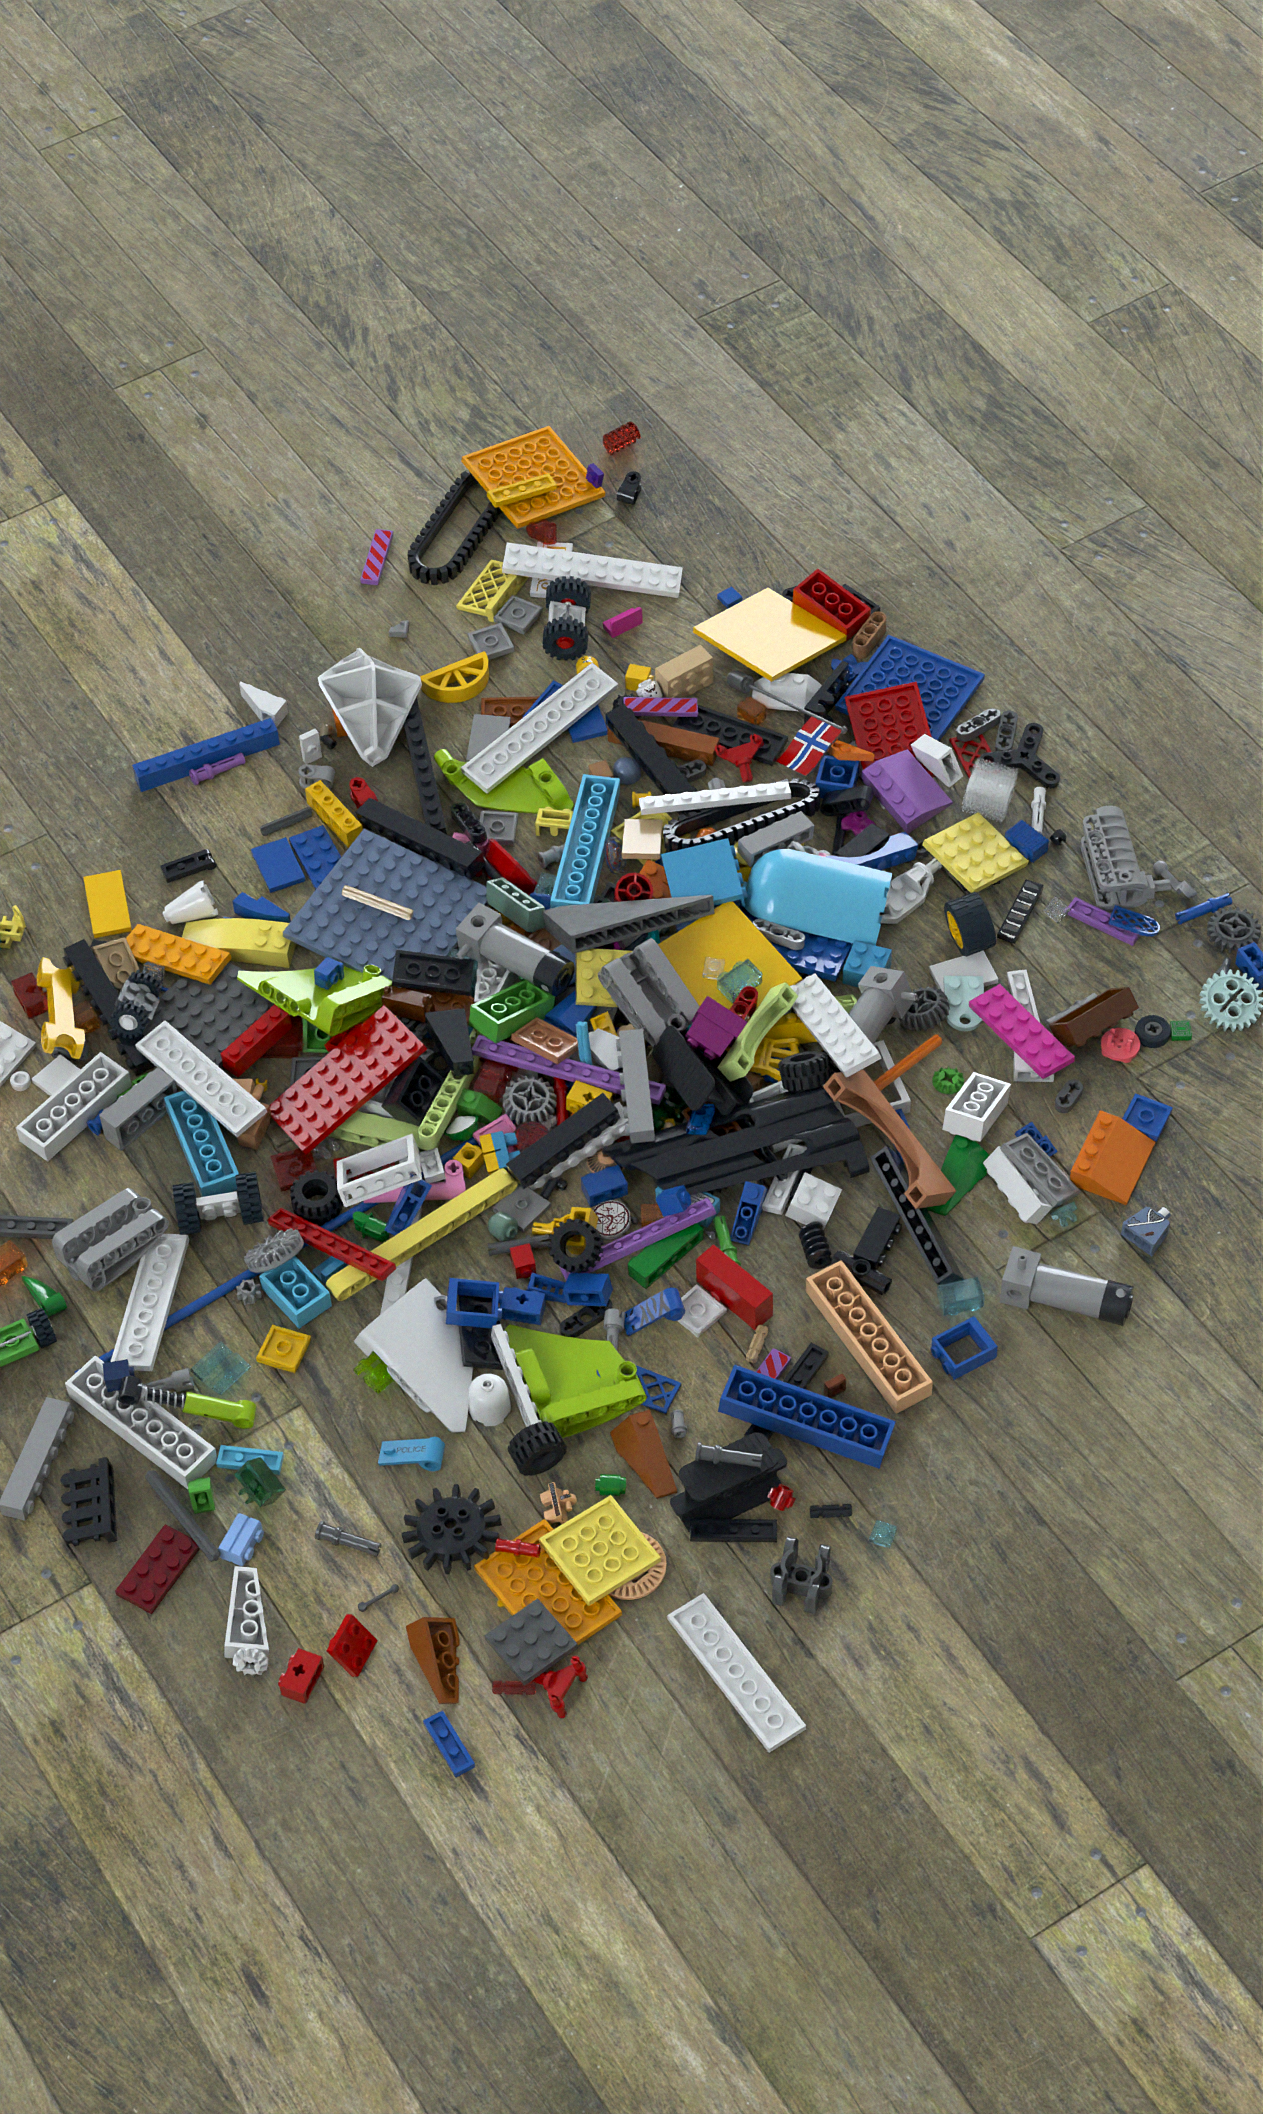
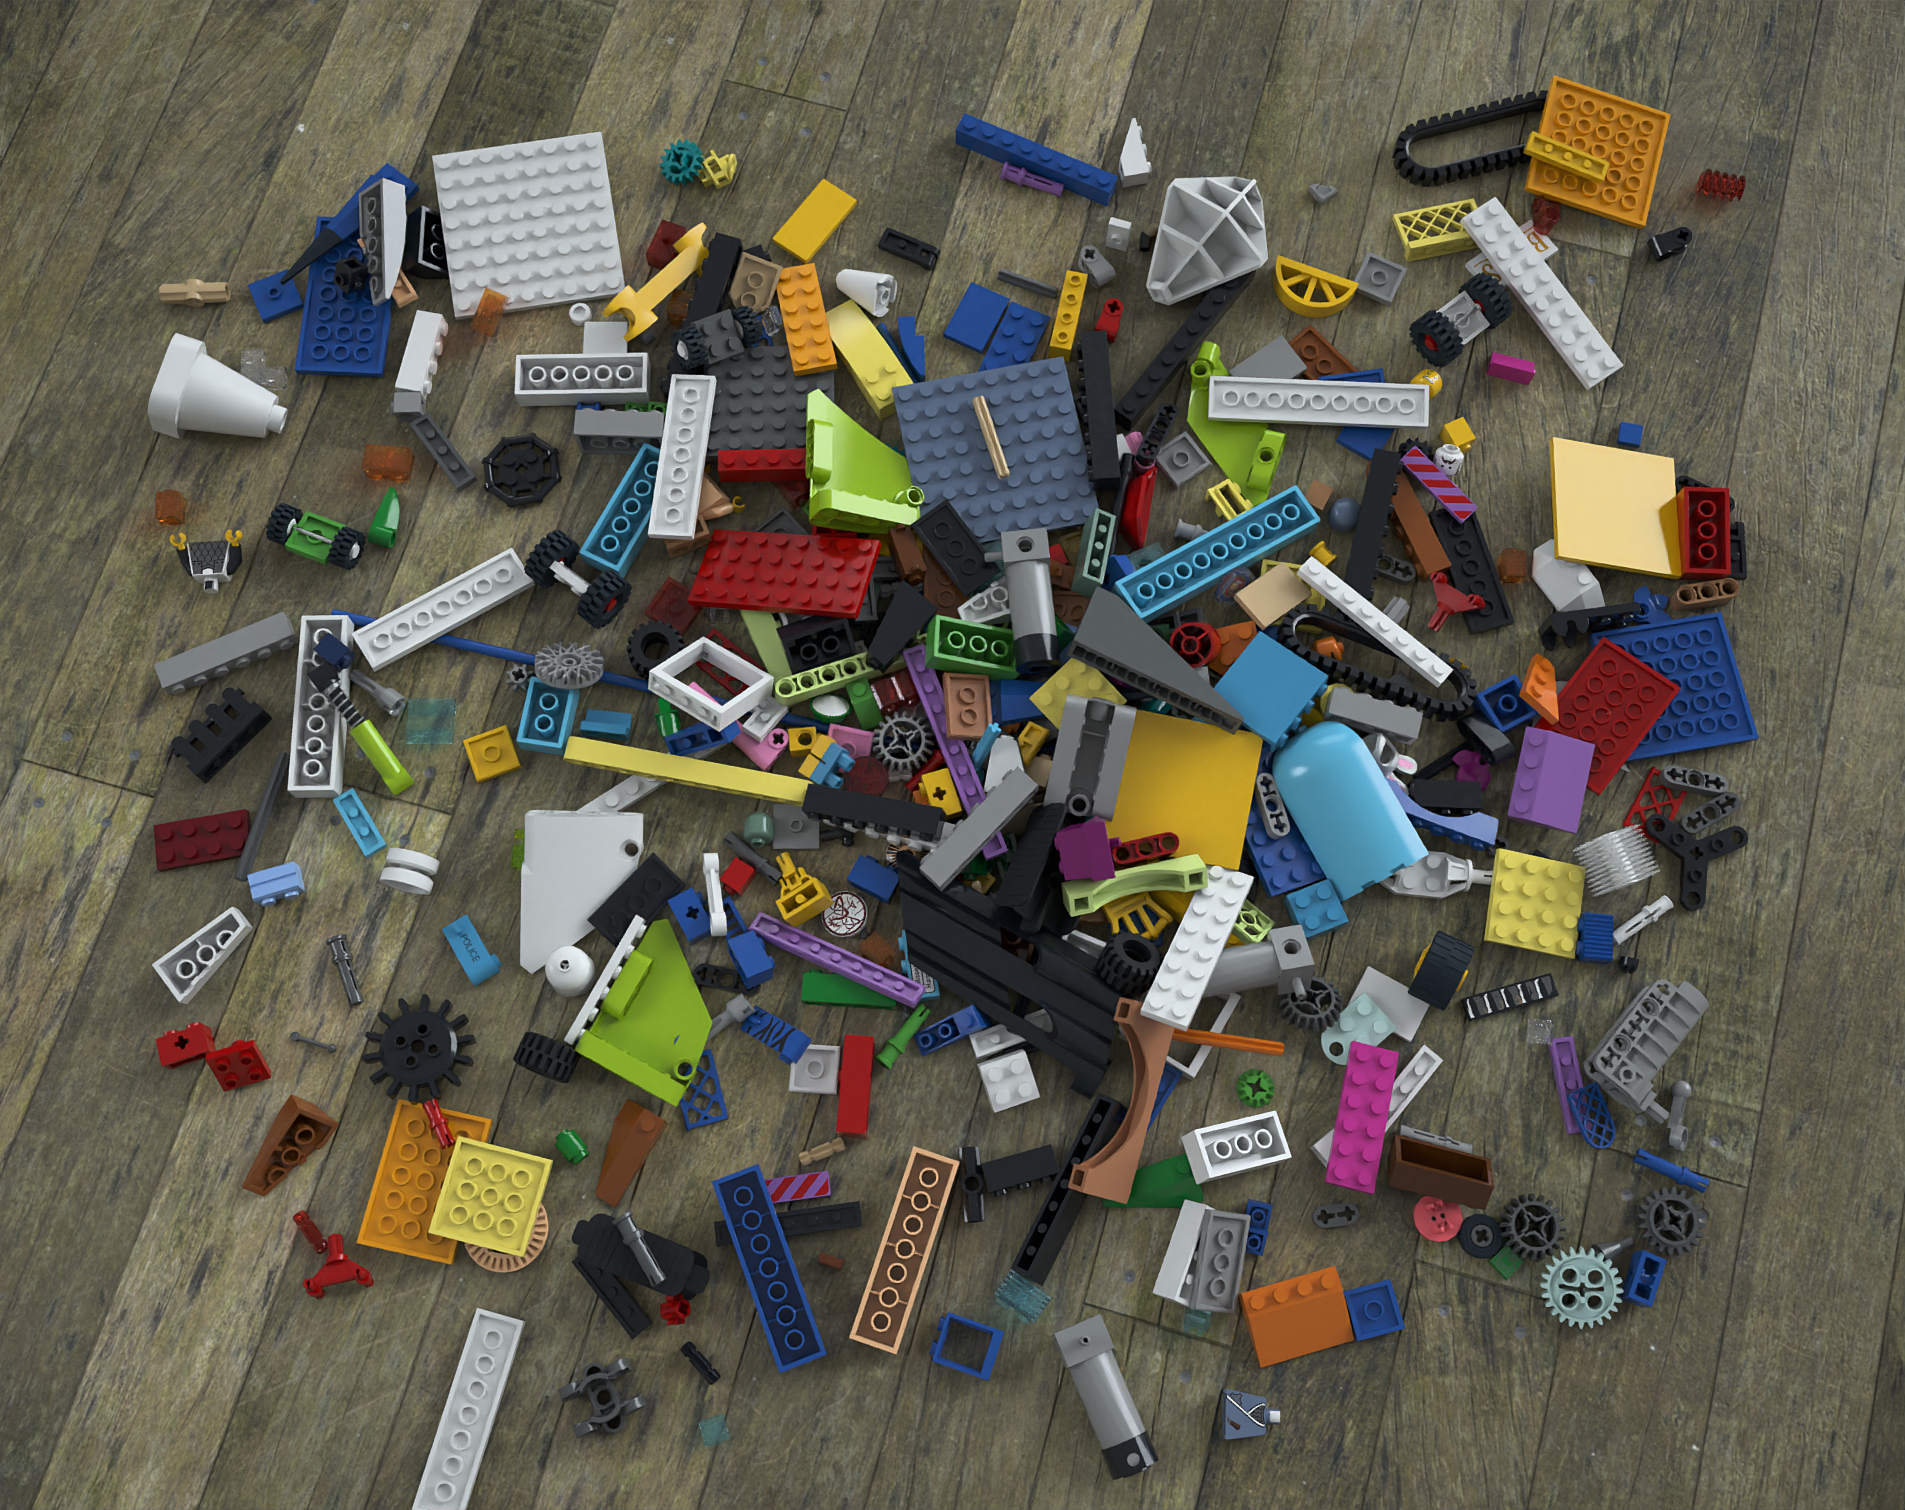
camera: 45 degrees right, 20 degrees up
light grey panel [52,1188,169,1291] -> none
bright green slope [188,1477,216,1514] -> none
white gear [233,1648,268,1677] -> none
clear green brick [234,1457,286,1507] -> none
red tile [267,1208,397,1281] -> none
blue brick [314,957,344,990] -> none
medium lavender tile [360,529,393,585] -> none
blue plate [423,1710,475,1778] -> none
blue window [445,1278,503,1328] -> none
dark grey plate [484,1598,578,1686] -> none
light grey plate [493,595,543,634] -> none
light nougat hips [540,1482,577,1524] -> none
black tyre [548,1219,604,1273] -> none
dark purple plate [586,463,604,489] -> none
tan brick [655,645,713,698] -> none
blue brick [656,1185,692,1217] -> none
light grey pin [670,1410,688,1438] -> none
clear blue tile [686,1104,715,1135] -> none
clear plate [703,957,725,980] -> none
clear light blue brick [717,959,763,1004] -> none
flag [727,670,847,776] -> none
black piece [798,1222,832,1269] -> none
white slope [911,734,963,787] -> none
none -> white wheel [379,848,440,895]
none -> black plate [482,432,562,508]
none -> white piece [702,853,727,937]
none -> dark grey gear [1498,1193,1566,1261]

